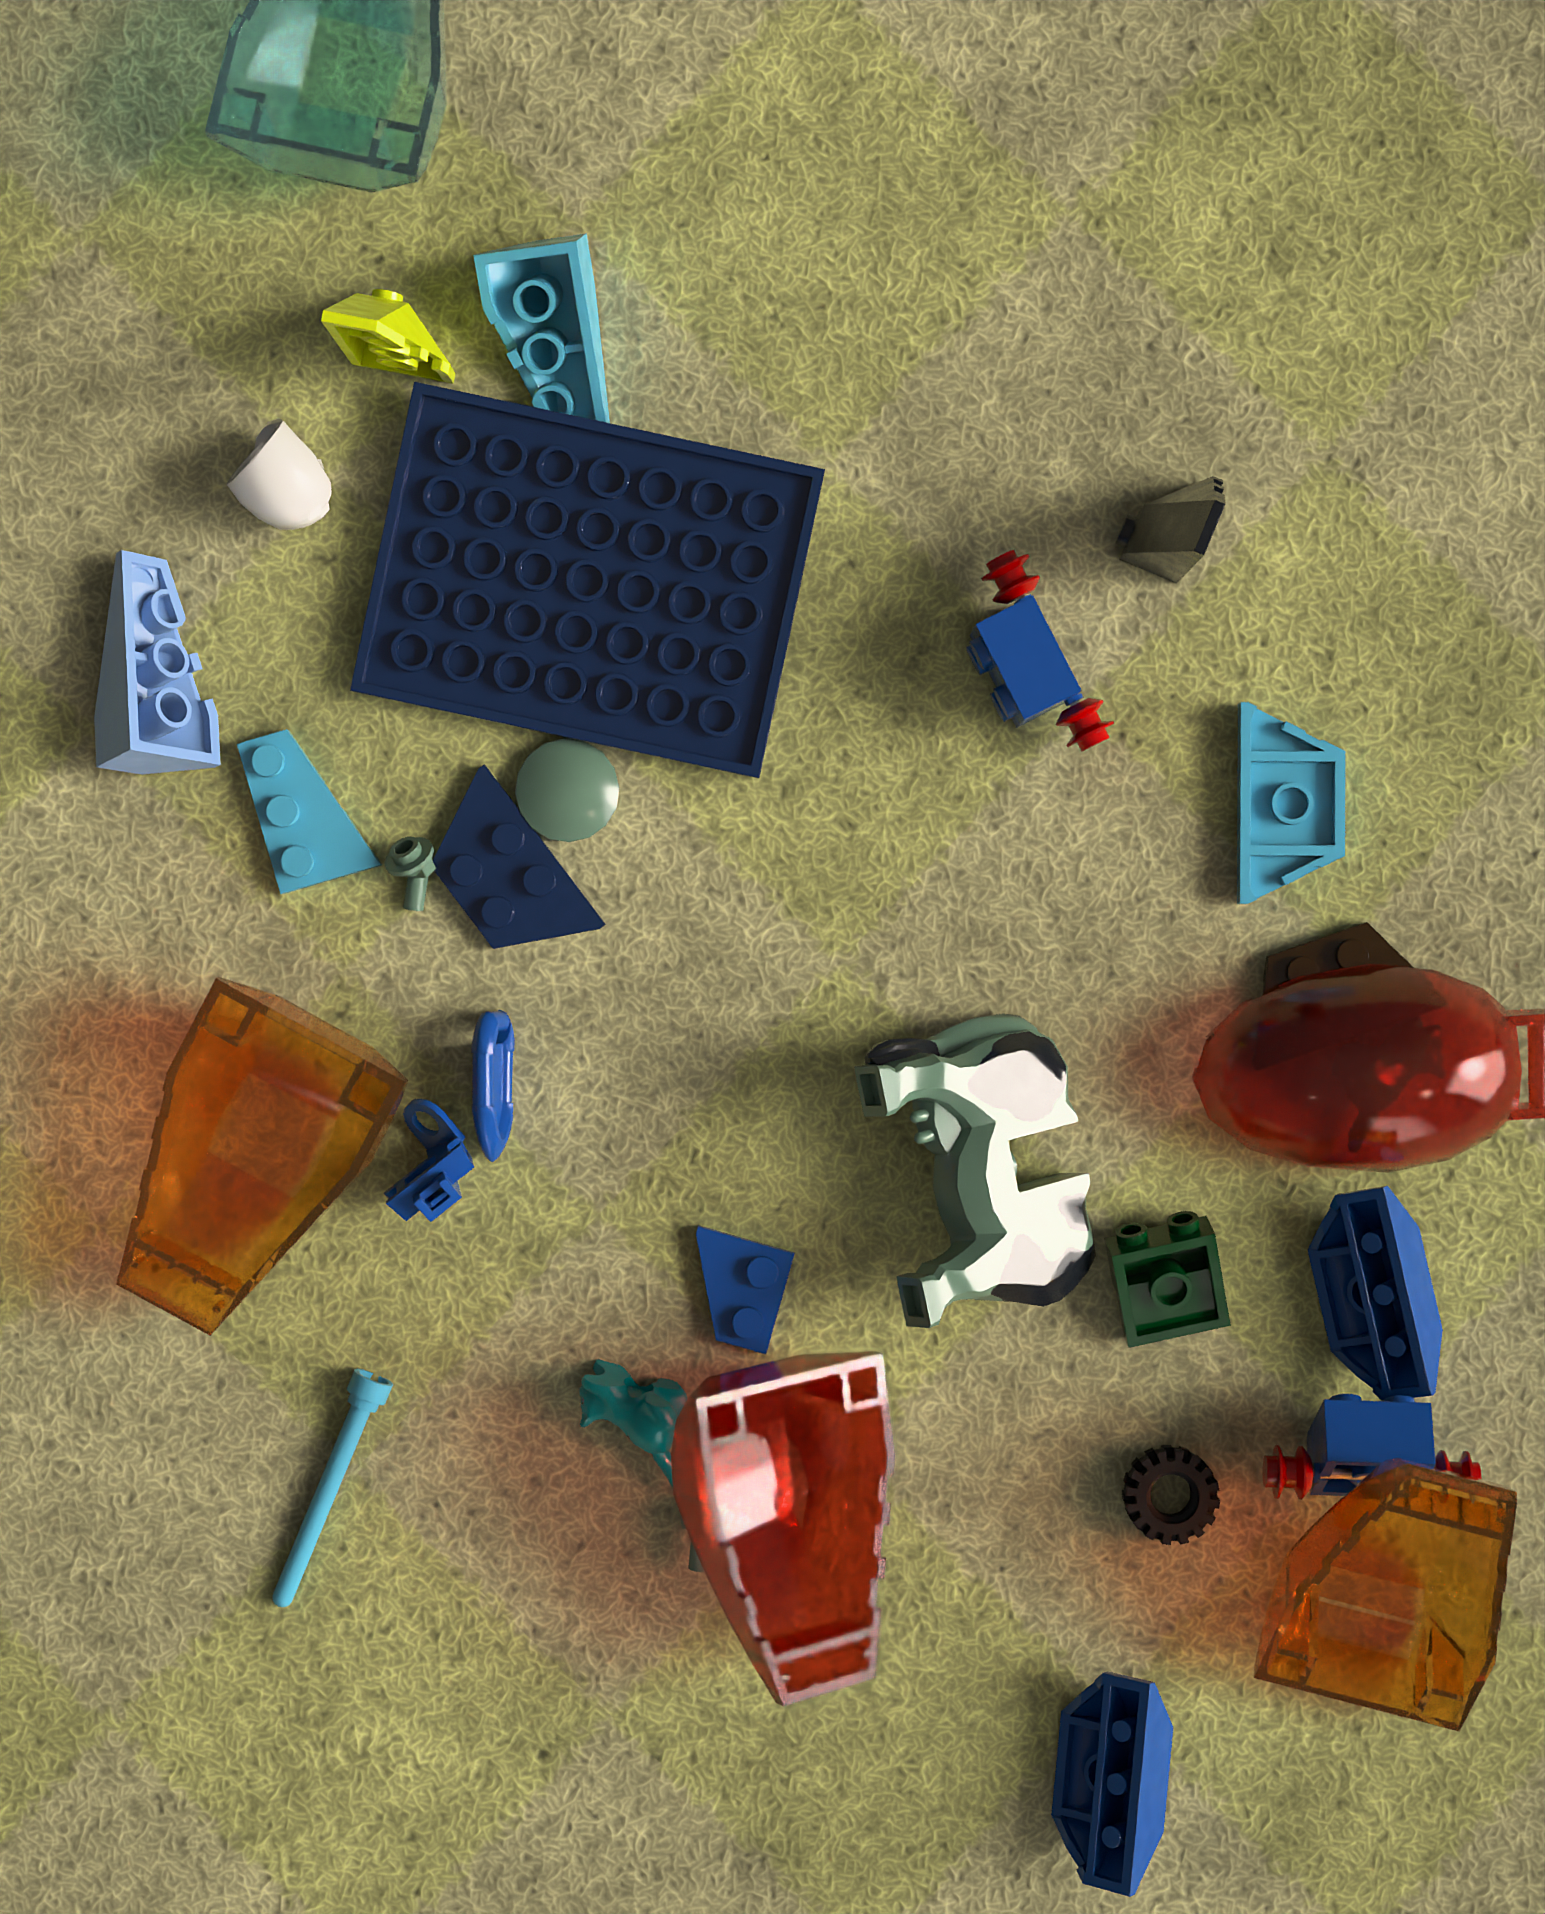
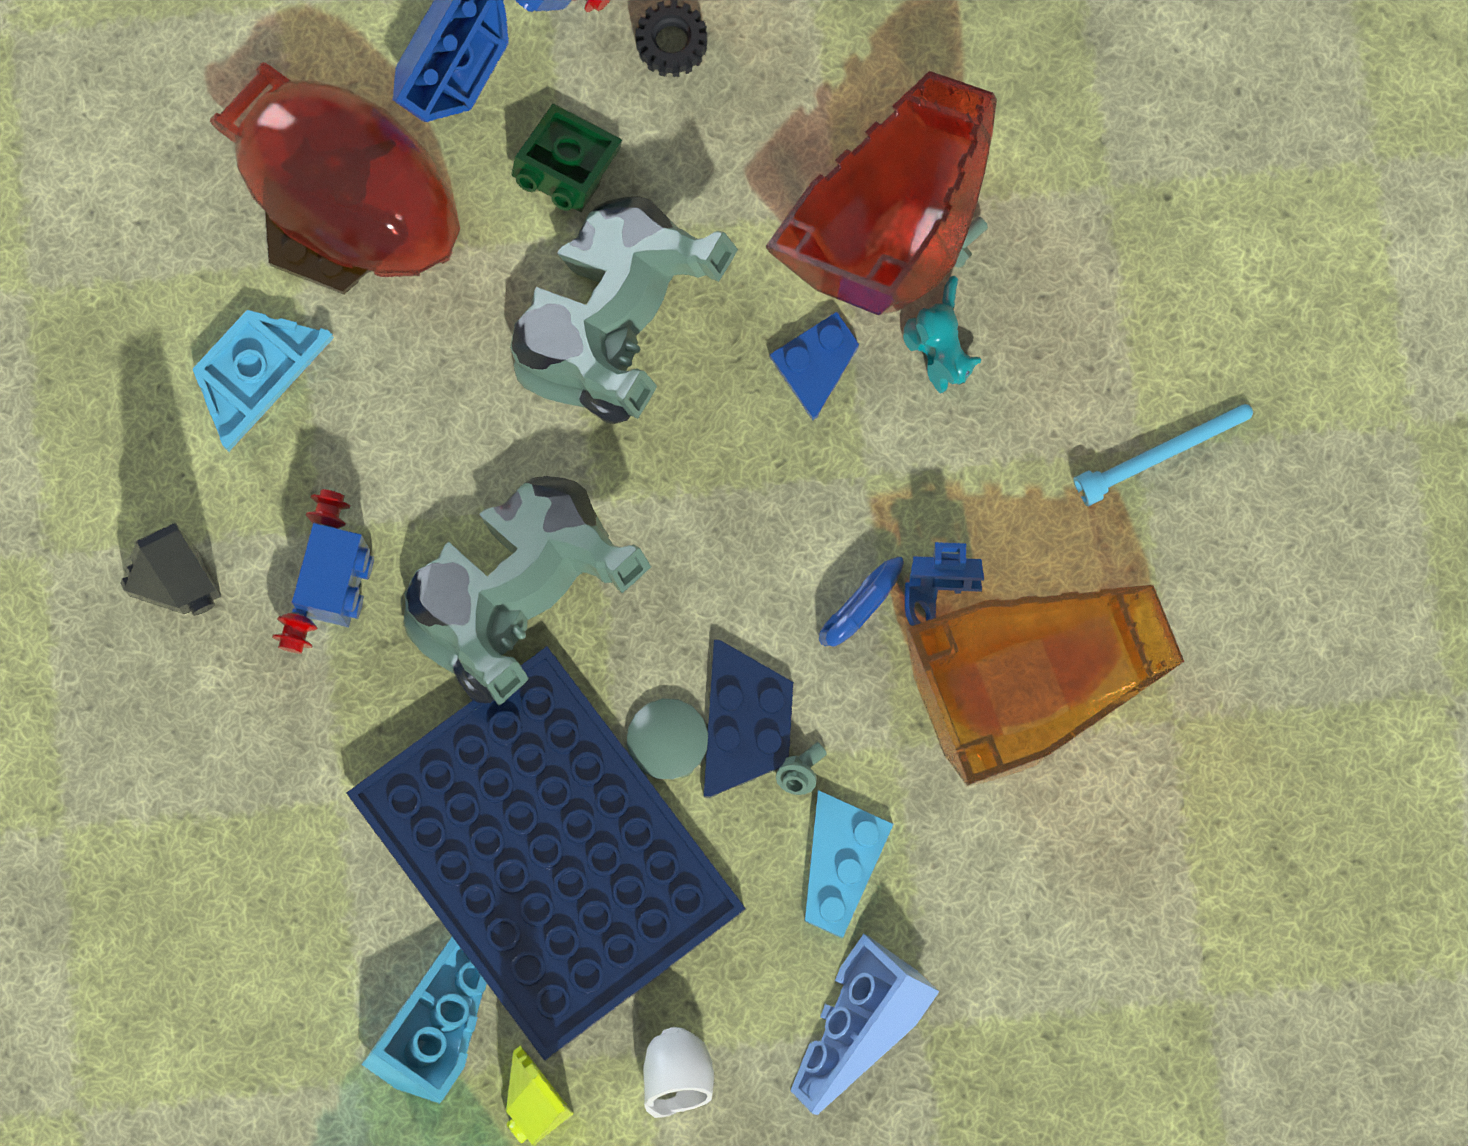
camera: 135 degrees left, 10 degrees down
none -> sand green animal [403,476,651,705]

